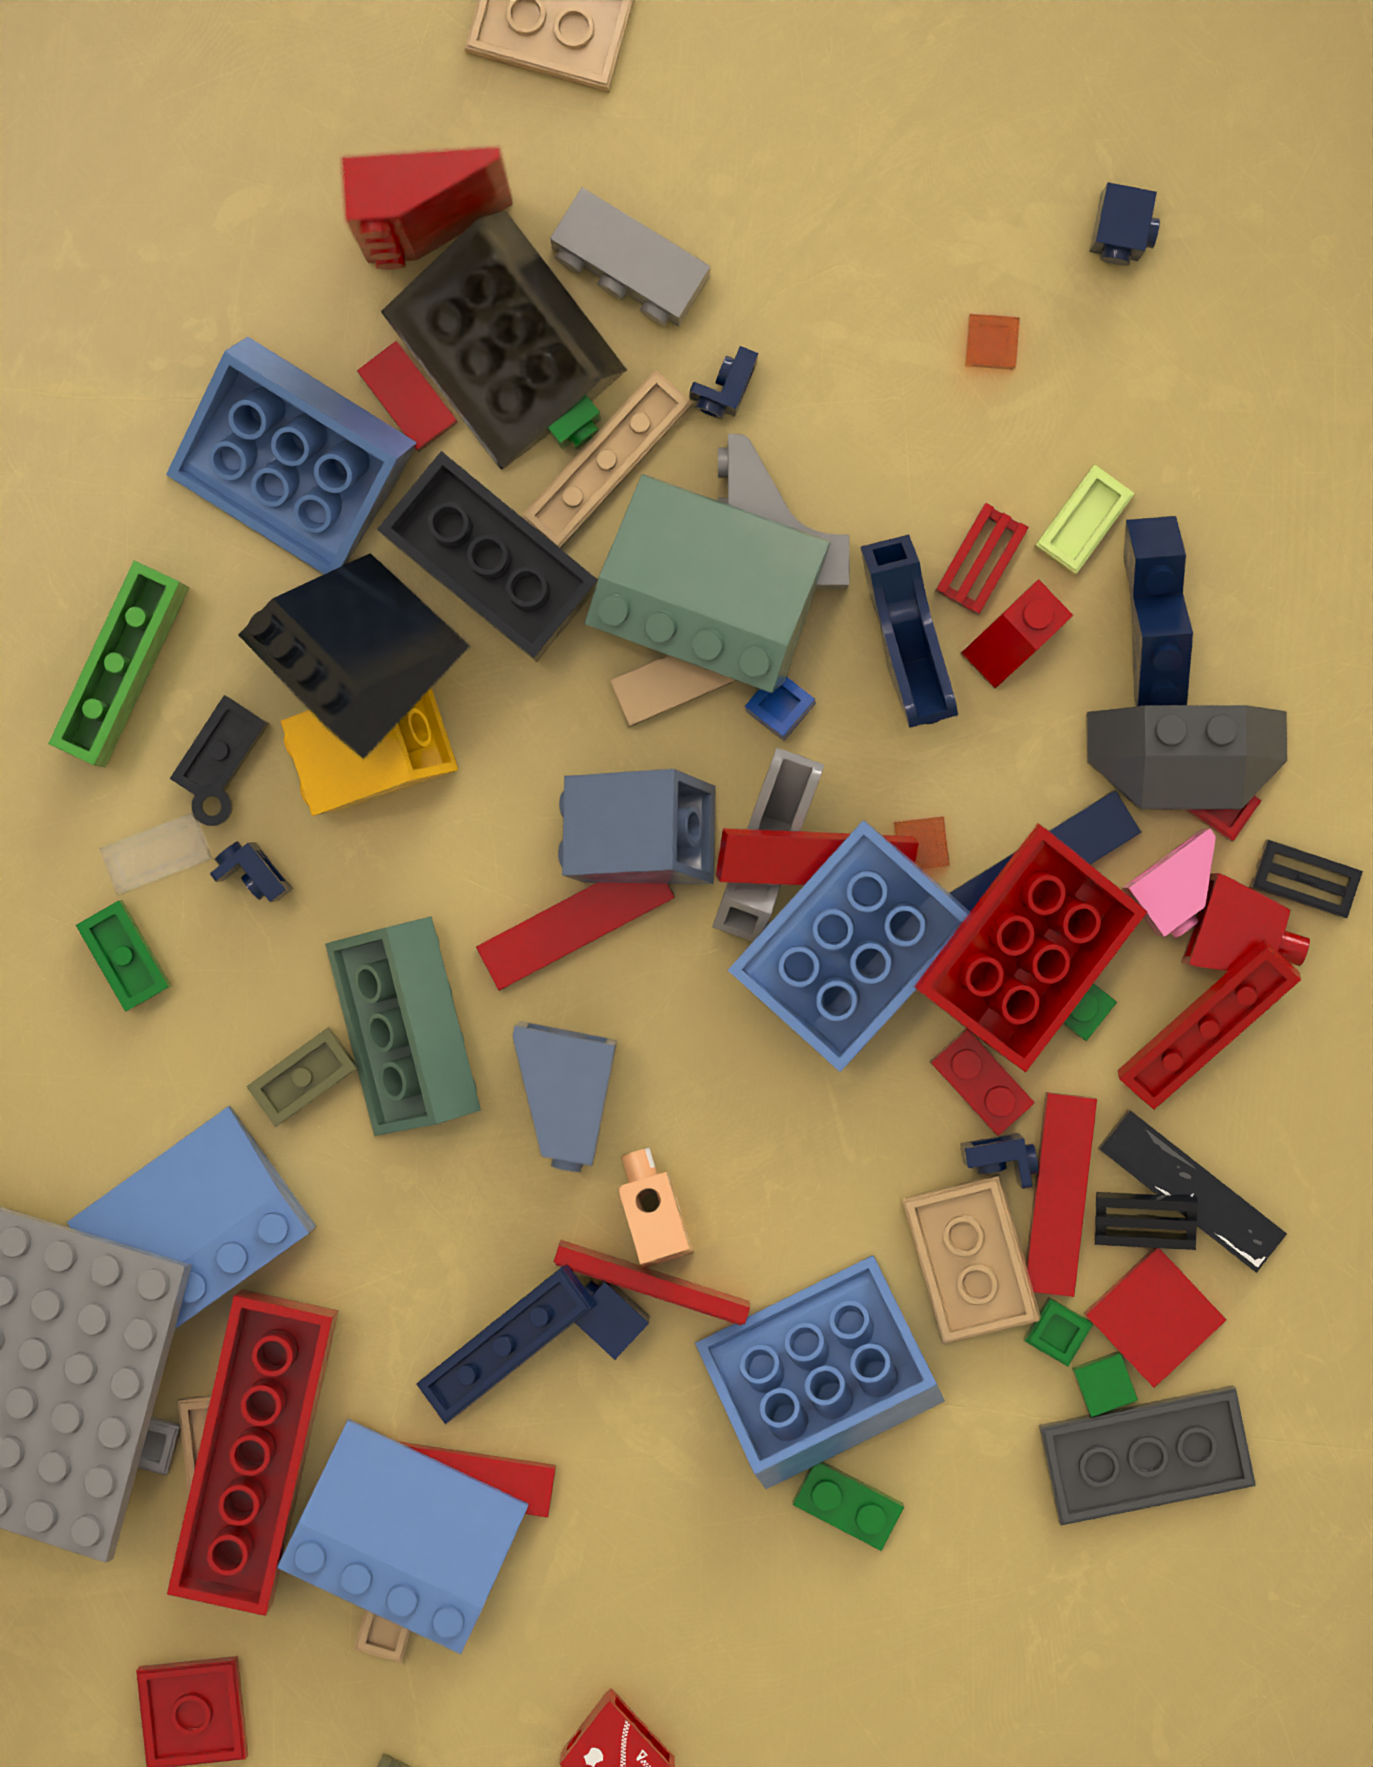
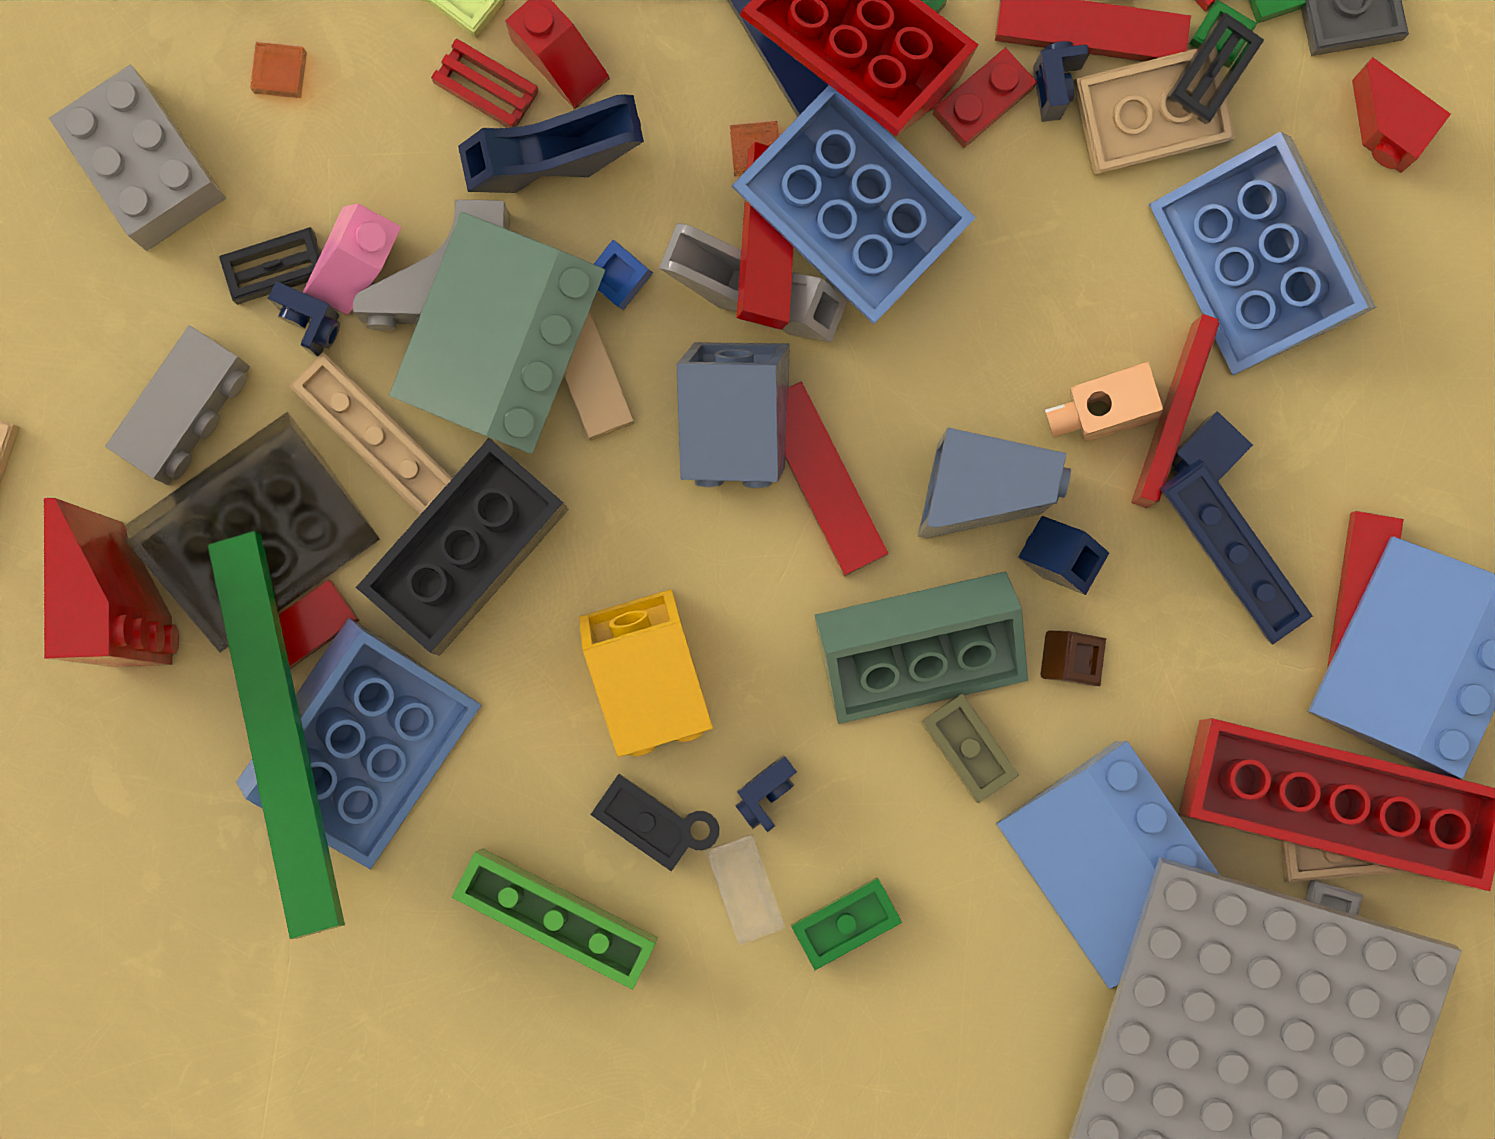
camera: 90 degrees left, 5 degrees down
black slope [238,553,470,760] -> none
green plate [548,396,601,450] -> none
green plate [792,1462,904,1551] -> none
none -> light grey brick [49,64,226,251]
none -> green tile [208,531,345,939]
none -> black tile [219,227,321,305]
none -> bright pink slope [303,203,401,315]
none -> dark blue brick [1018,516,1109,595]
none -> reddish brown slope [1040,630,1106,686]
none -> black tile [1166,12,1264,124]
none -> red slope [1352,57,1451,173]

